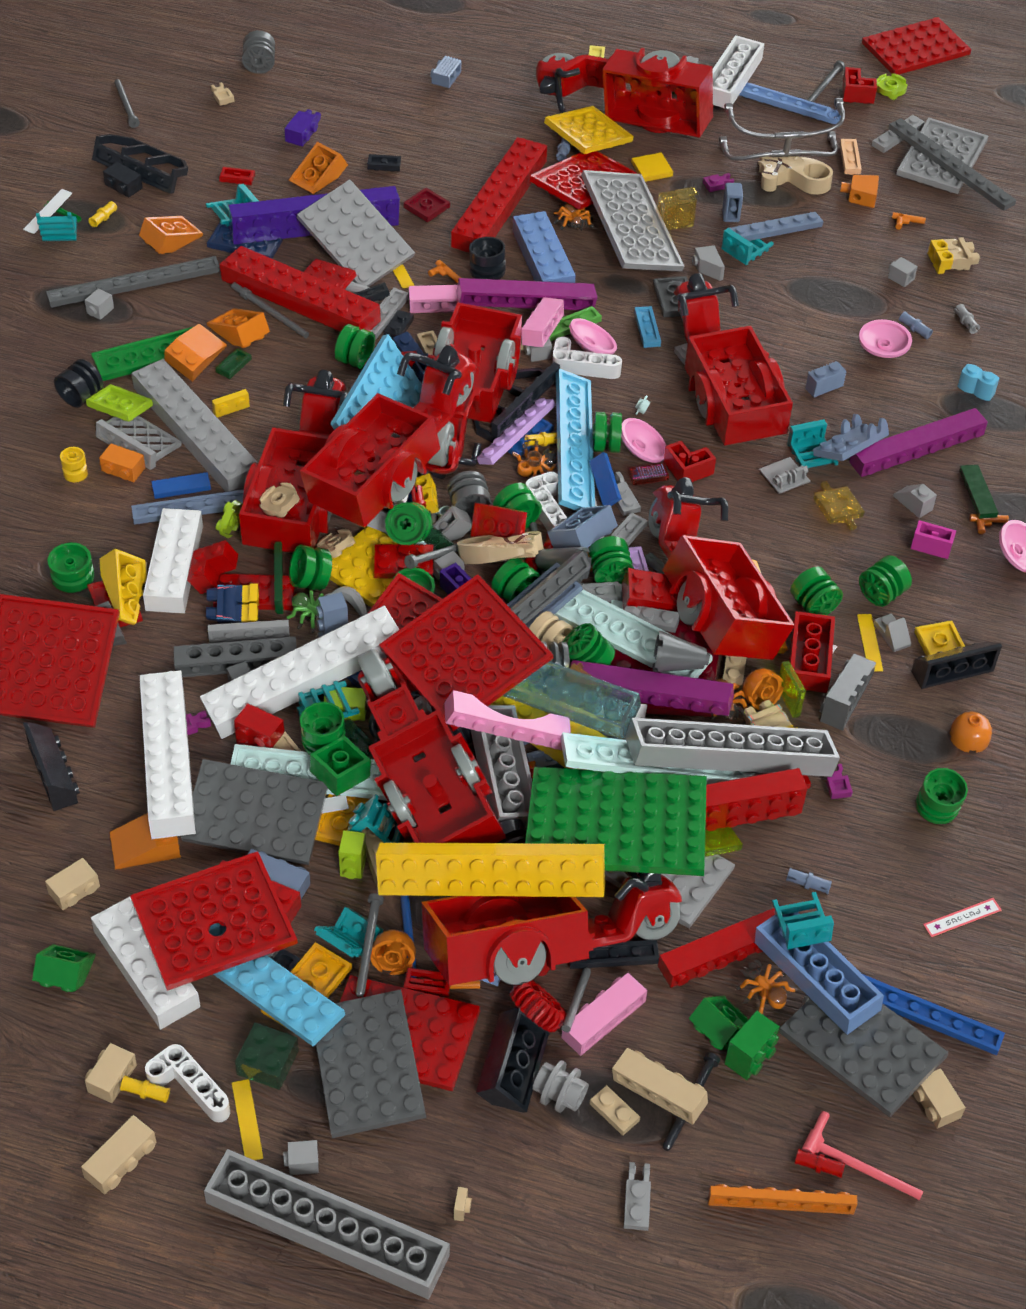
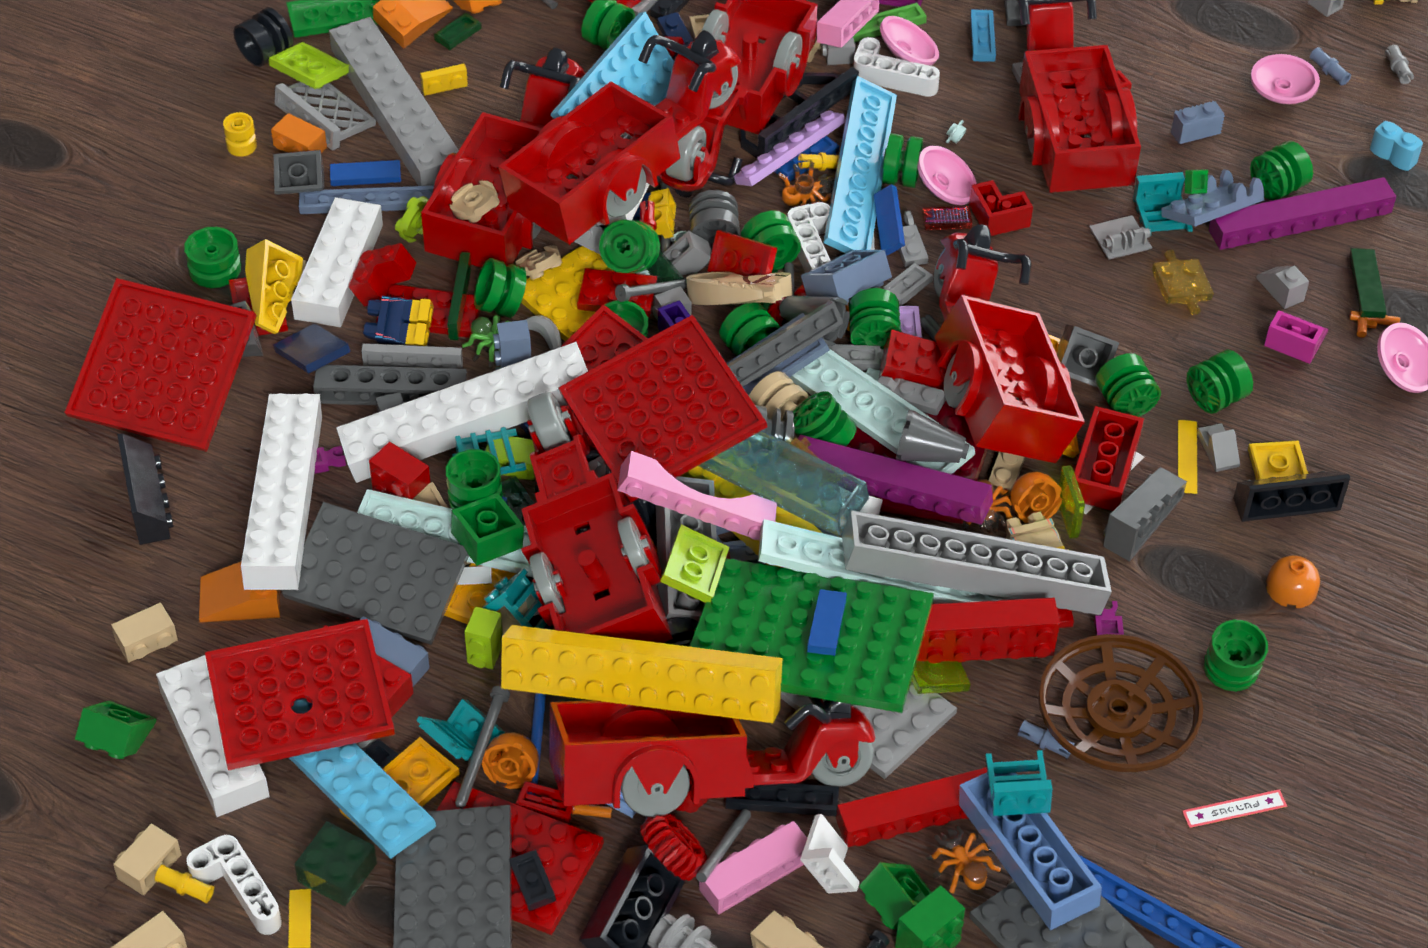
camera: 10 degrees right, 0 degrees up
none -> dark grey slope [273,150,325,195]
none -> dark blue tile [273,323,350,373]
none -> black plate [509,849,556,911]
none -> lime plate [660,524,729,603]
none -> white bracket [800,814,860,894]
none -> blue tile [807,589,847,656]
none -> reddish brown dish [1038,634,1203,772]
none -> dark grey slope [1057,324,1119,388]
none -> green plate [1185,169,1208,194]
none -> green wheel [1250,140,1313,201]

